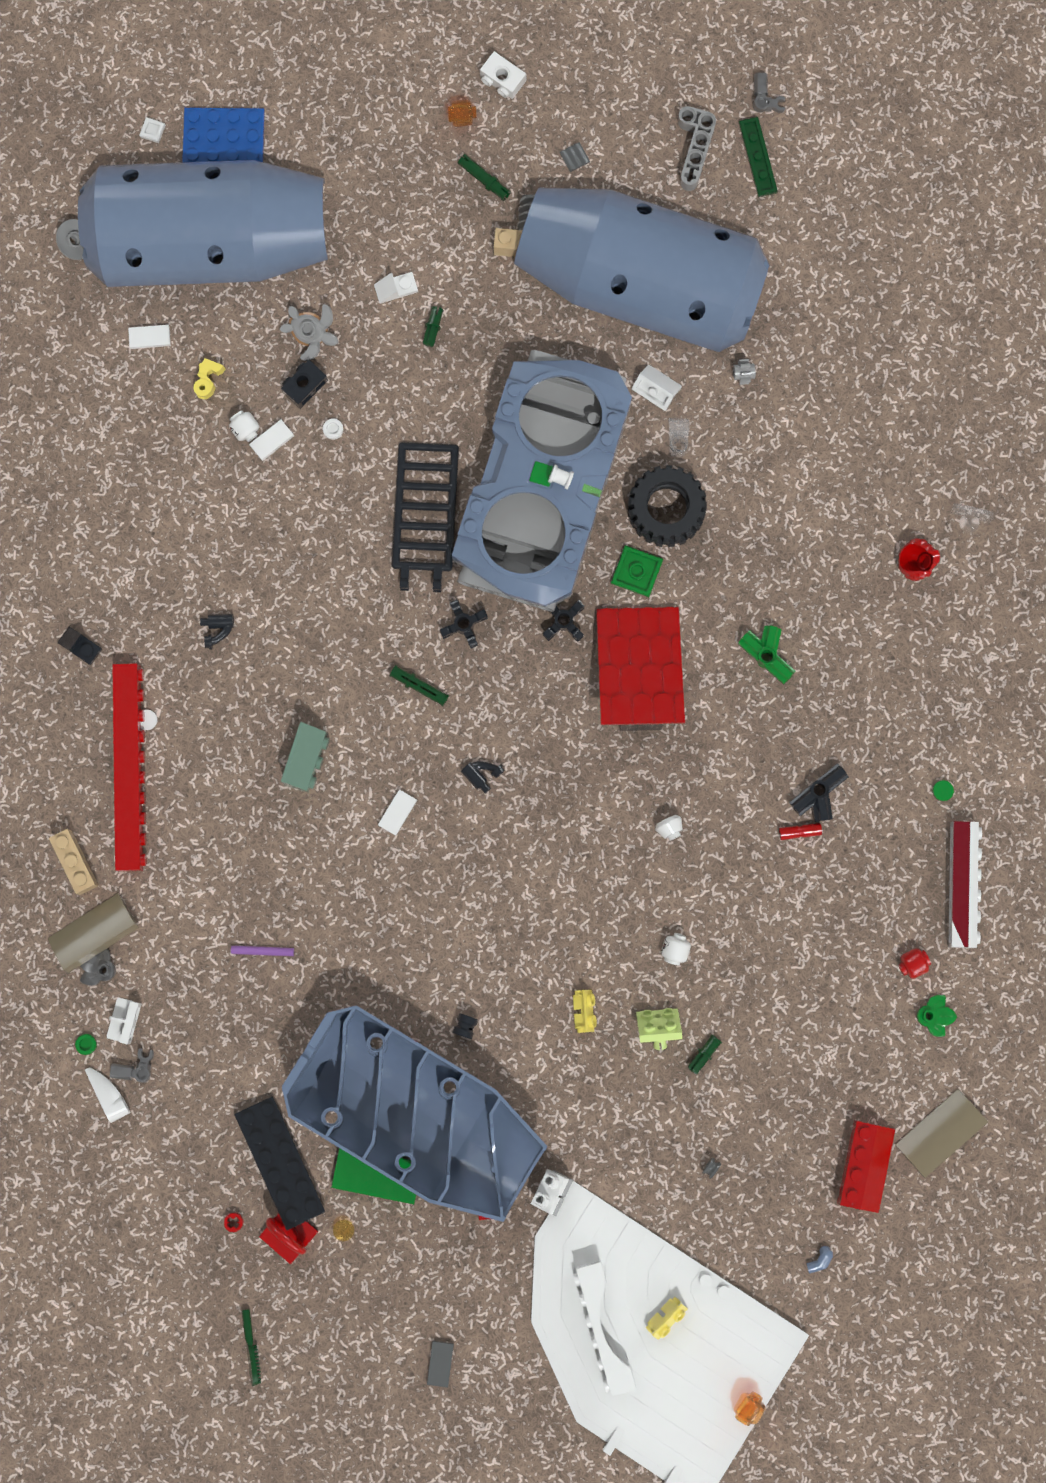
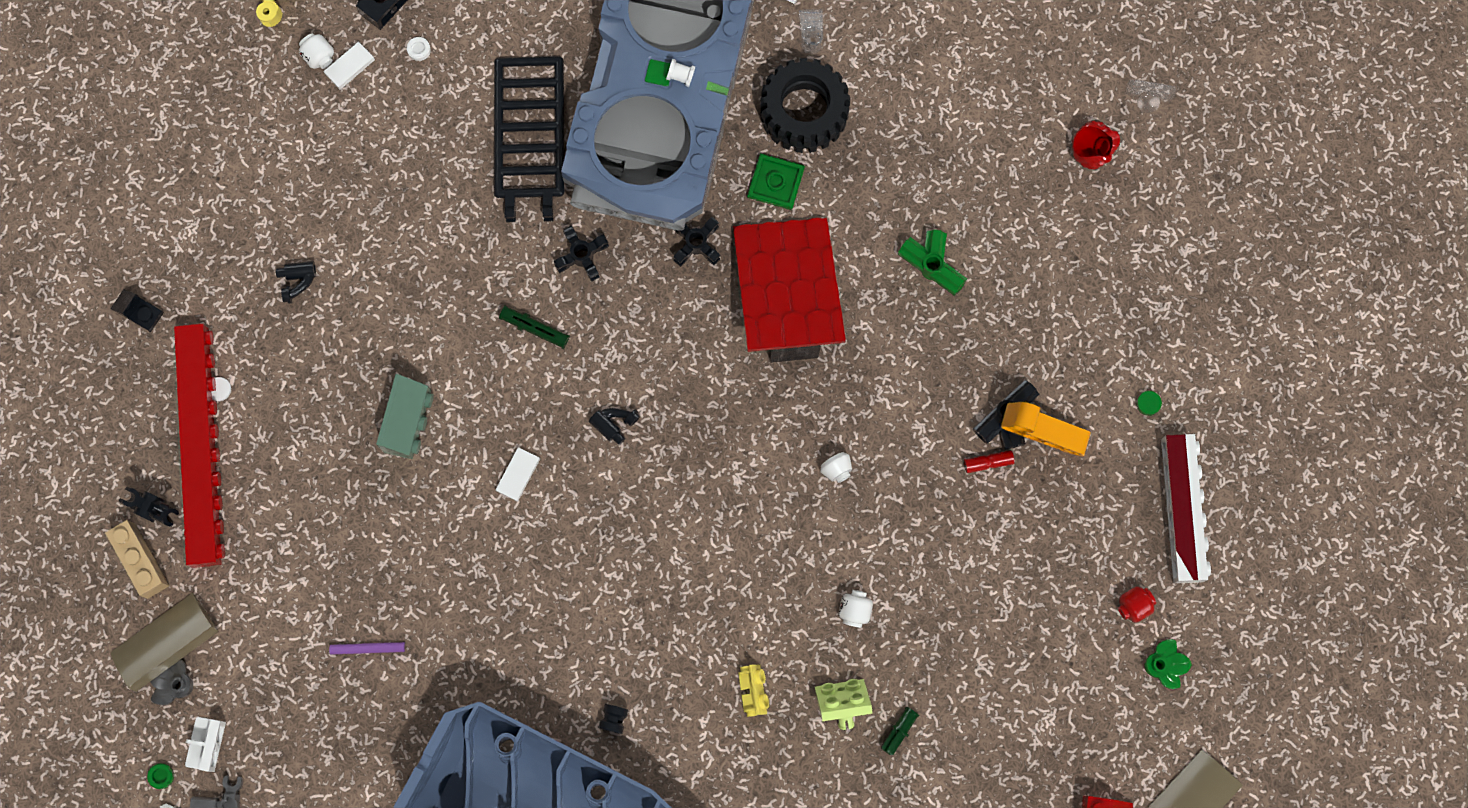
camera: 10 degrees left, 5 degrees down
none -> black pin [119,487,179,527]
none -> light orange beam [1001,402,1091,457]

